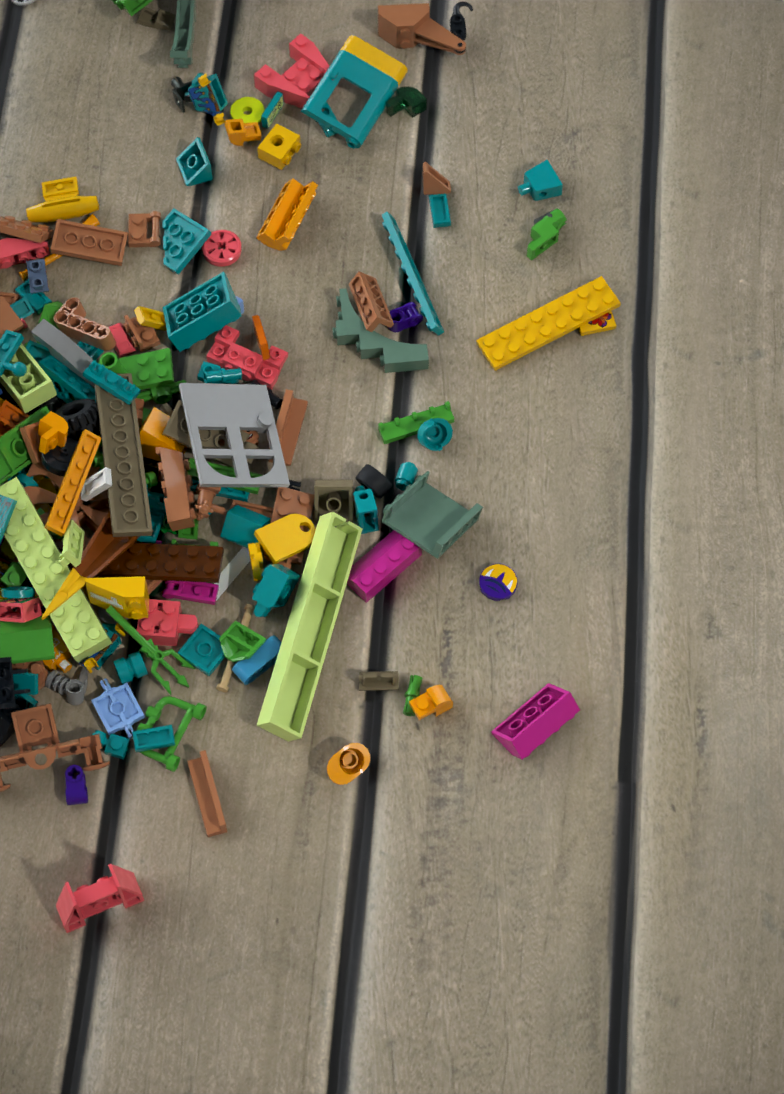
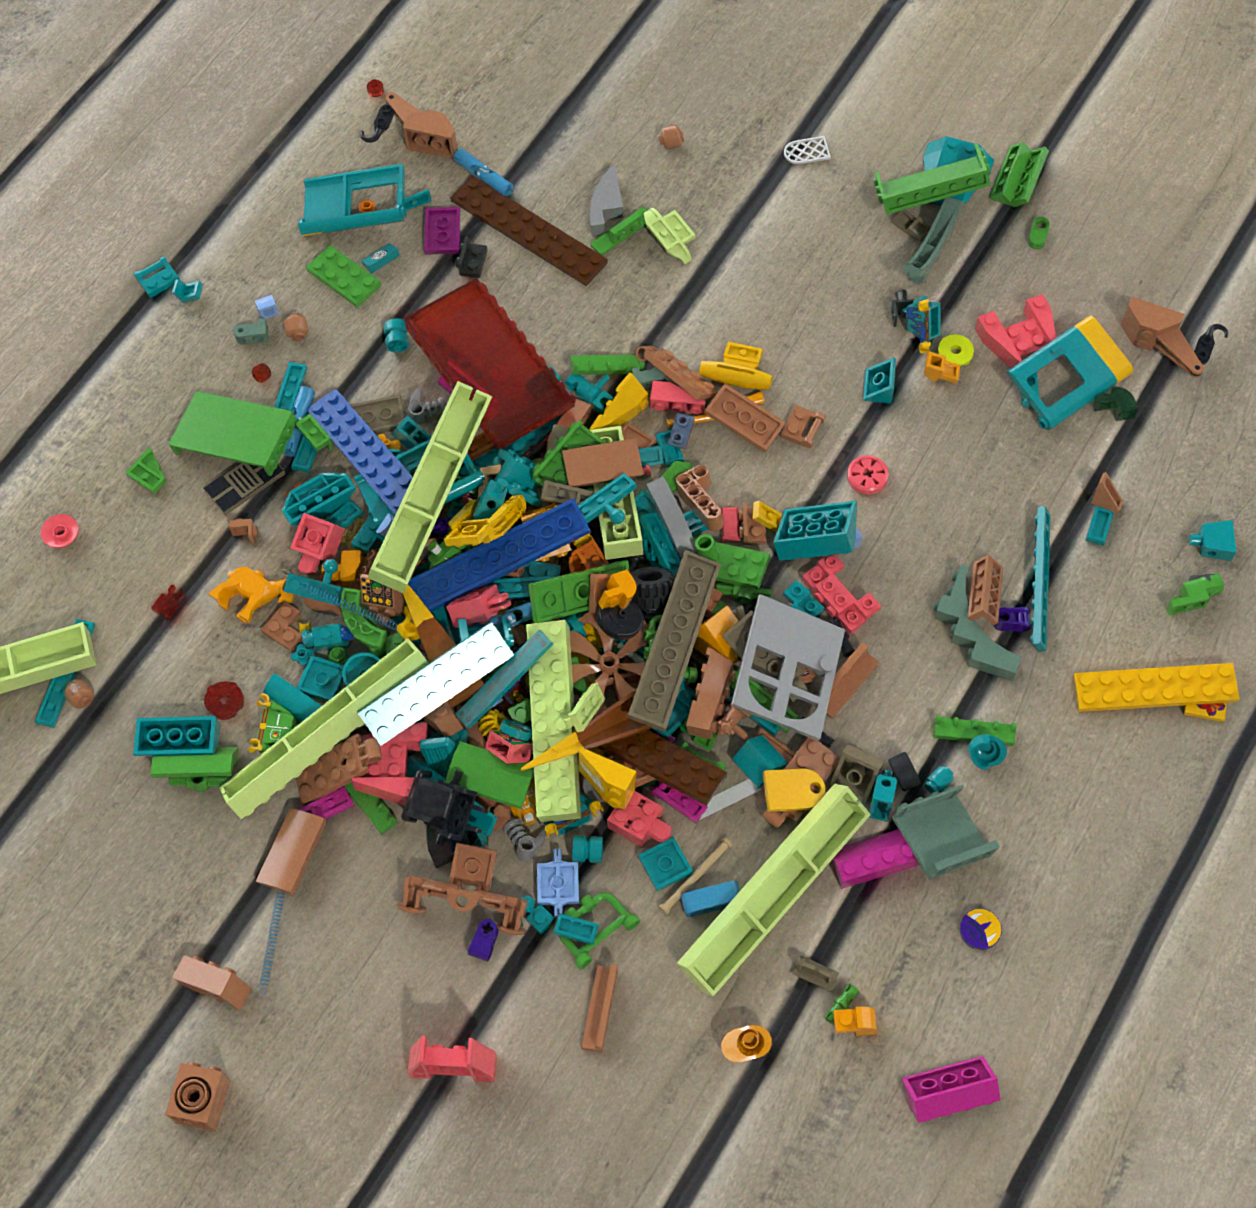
camera: 30 degrees right, 0 degrees up
light orange plate [44,429,102,537] -> none
white tile [81,467,112,502] -> none
teal plate [83,359,141,405] -> none
bright green piece [105,605,195,695] -> none
teal plate [162,208,212,275] -> none
teal pin [203,368,242,383] -> none
bright green slope [219,621,266,662] -> none
yellow plate [248,542,264,581] -> none
orange tile [252,315,270,360] -> none
teal hinge [252,564,301,617] -> none
light orange brick [256,178,318,251] -> none
yellow brick [257,123,301,170] -> none
teal tile [261,92,284,129] -> none

